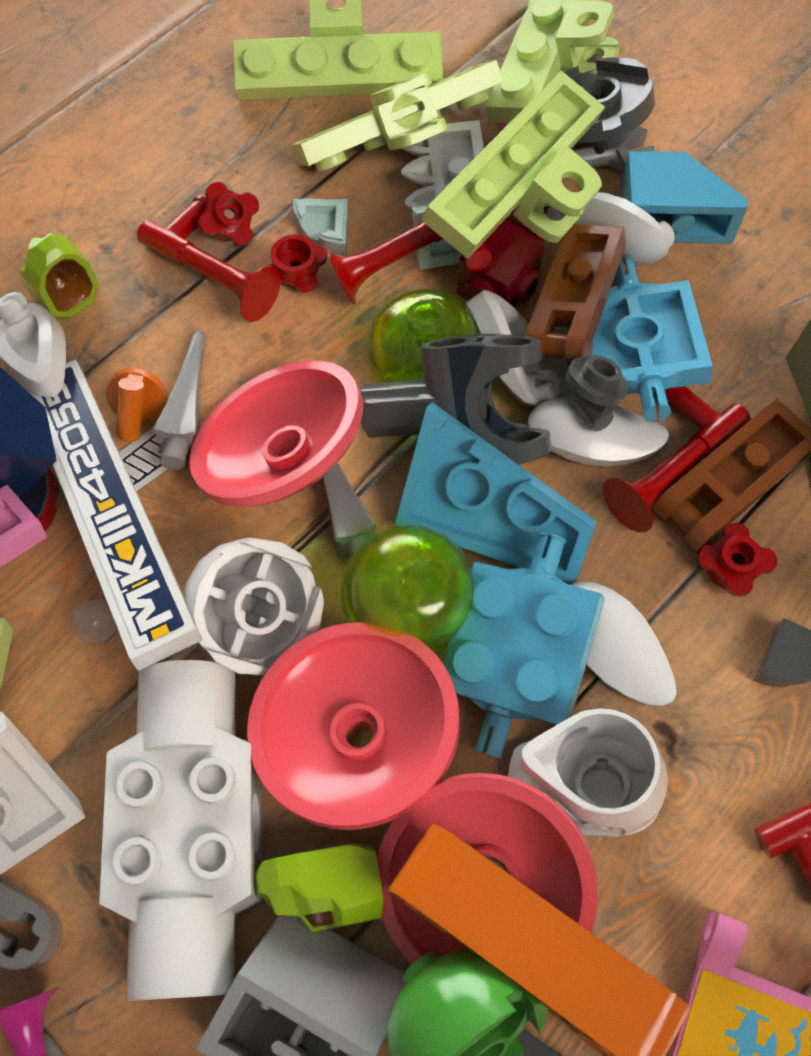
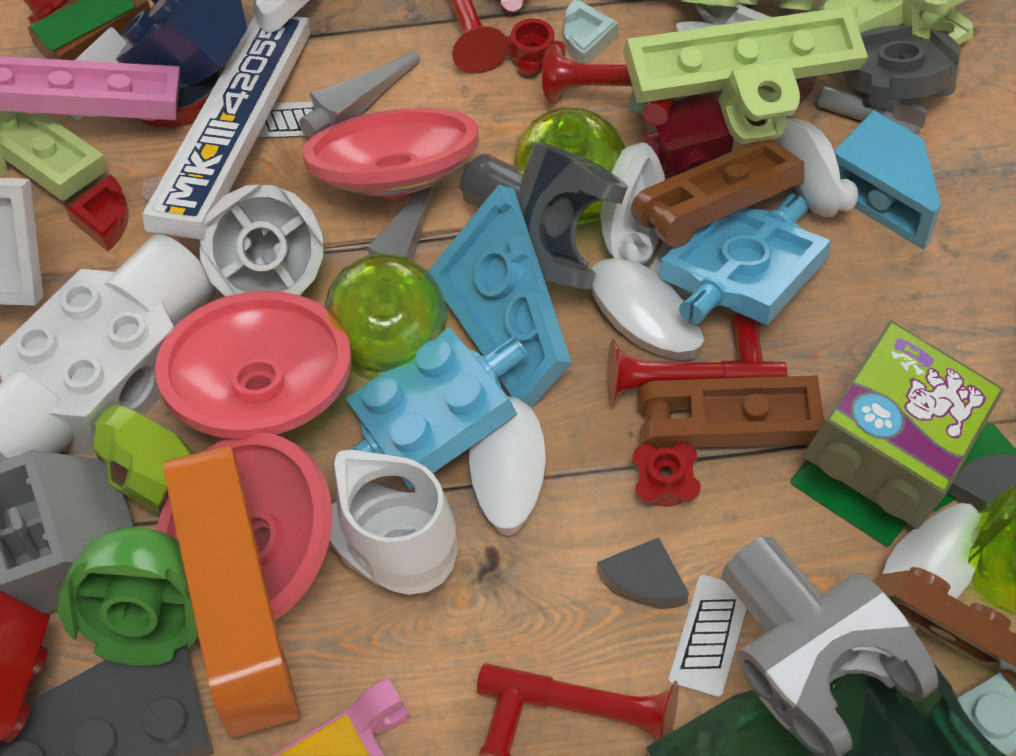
camera: 40 degrees right, 10 degrees down
orange plate [106,368,168,442] -> none
dark grey plate [558,355,628,432] -> none
none -> red tile [66,174,129,251]

